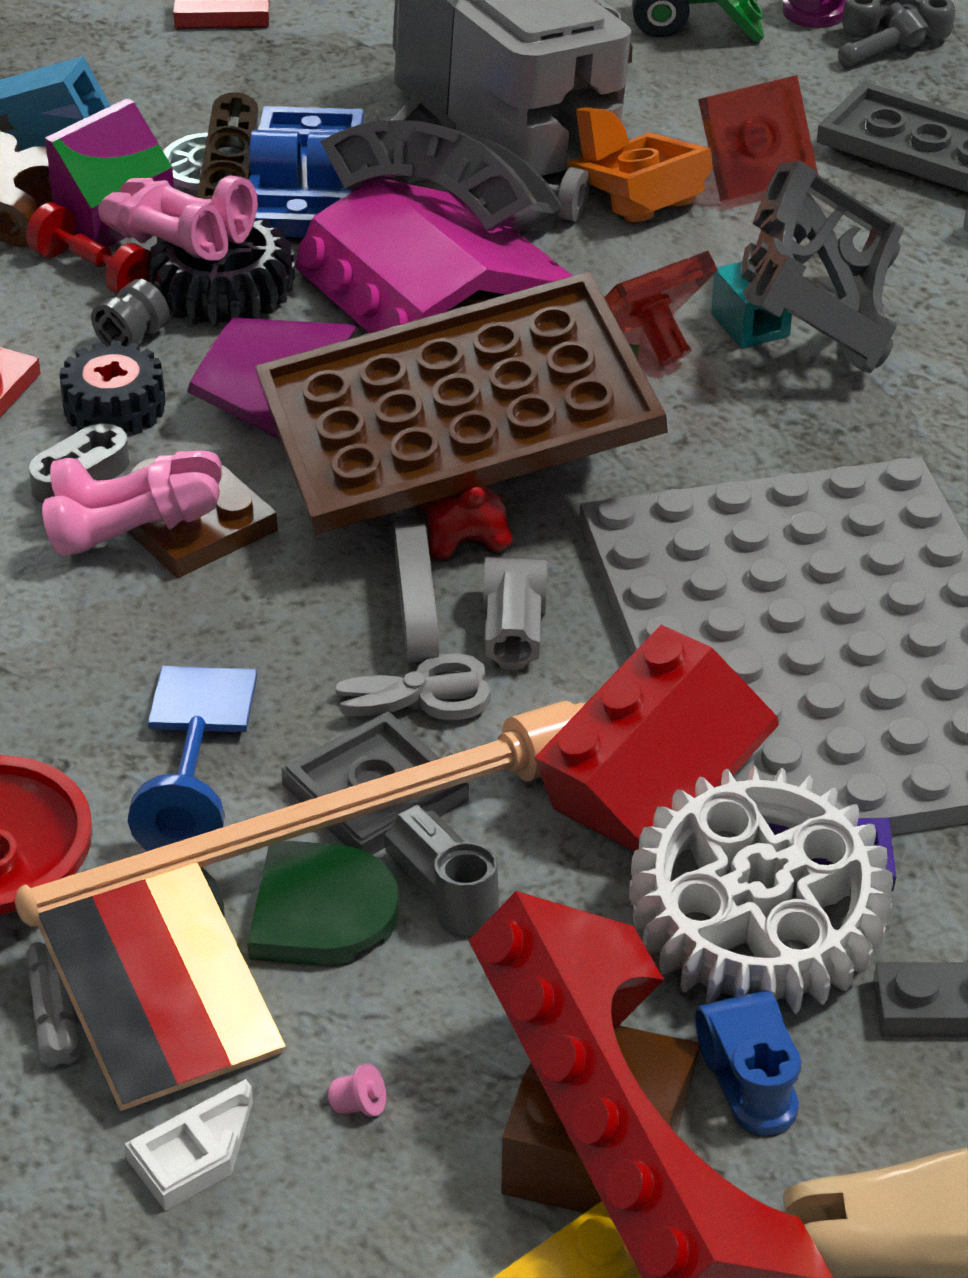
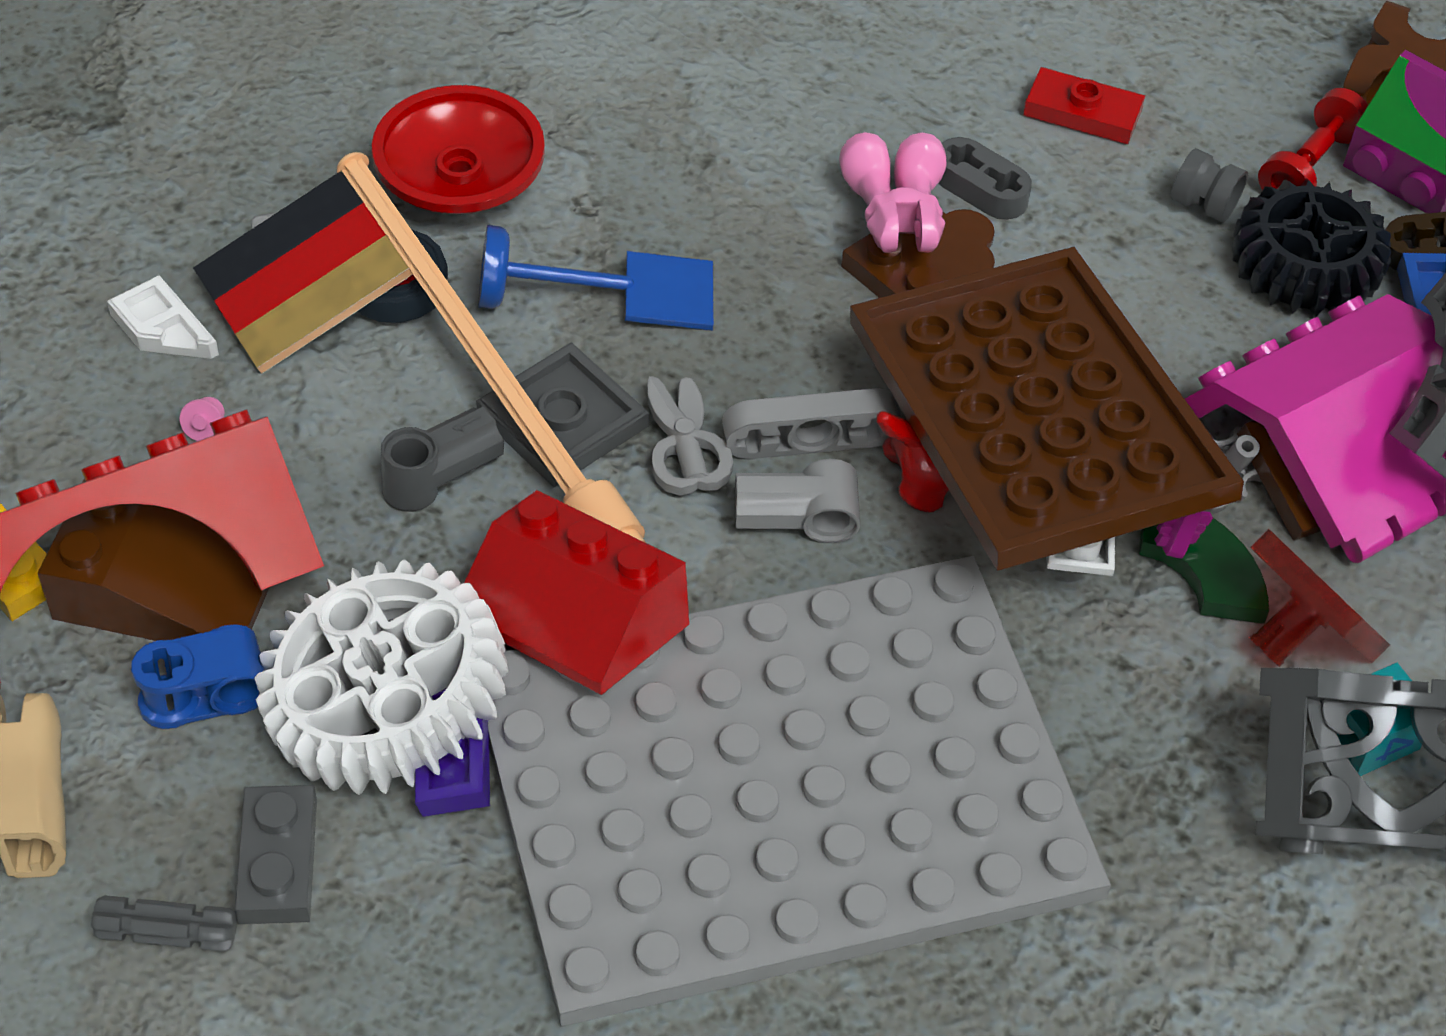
camera: 85 degrees right, 10 degrees up
black wheel [59,341,165,435] -> none
bright pink piece [98,175,258,261] -> none
magenta slope [187,318,356,439] -> none
dark green tile [247,841,399,965] -> none

